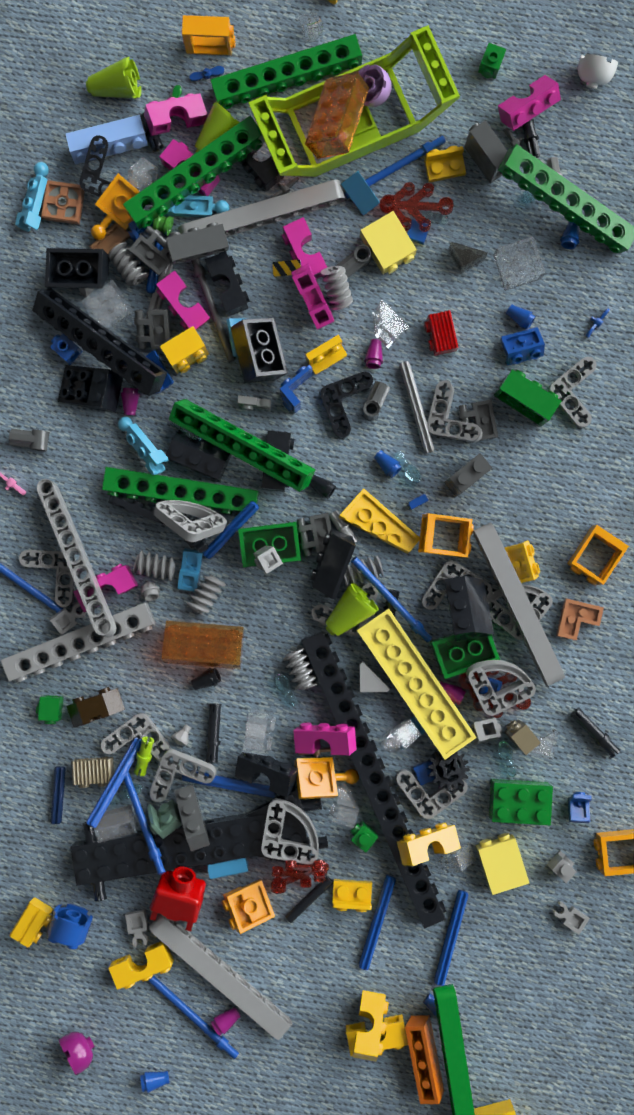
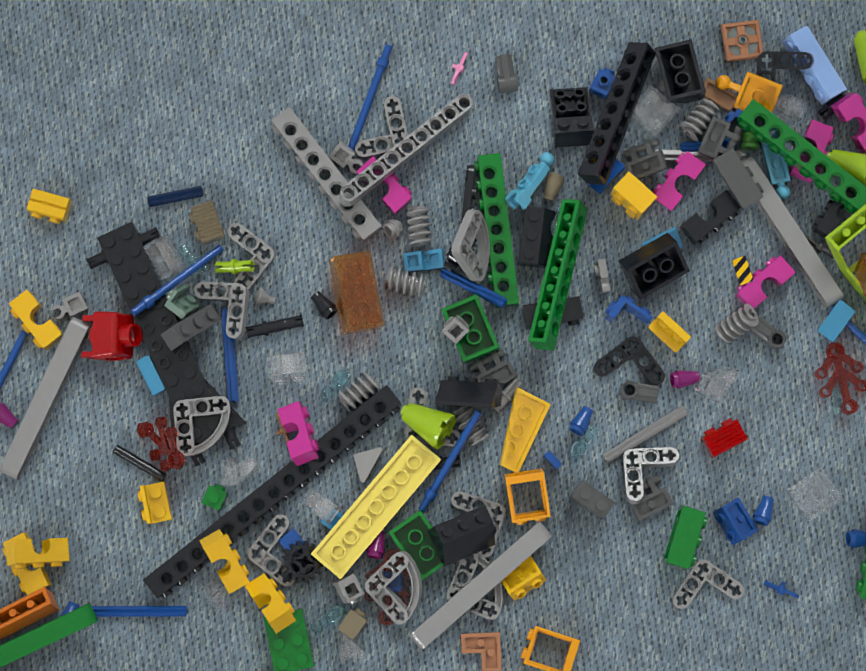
camera: 75 degrees right, 5 degrees down
medium azure plate [15,162,49,232] -> none
green brick [36,695,64,724] -> none
blue brick [47,904,93,949] -> none
dark brown brick [66,687,125,728] -> none
blue axle [86,737,142,828] -> none
magenta cone [121,388,140,415] -> none
dark grey bar [191,259,235,362] -> none
light orange plate [222,879,275,934] -> none
black arch [234,749,298,797] -> none
dark pink arch [291,263,334,330] -> none
light orange plate [294,757,359,799] -> none
black cone [309,475,336,499] -> none
blue axle [359,875,396,970] -> none
light yellow brick [360,211,417,274] -> none
blue tile [407,219,430,245] -> none
clear smoke slope [448,242,488,274] -> none
light yellow brick [476,833,529,895] -> none
none -> yellow arch [245,573,296,634]
none -> dark tan cone [543,172,564,201]

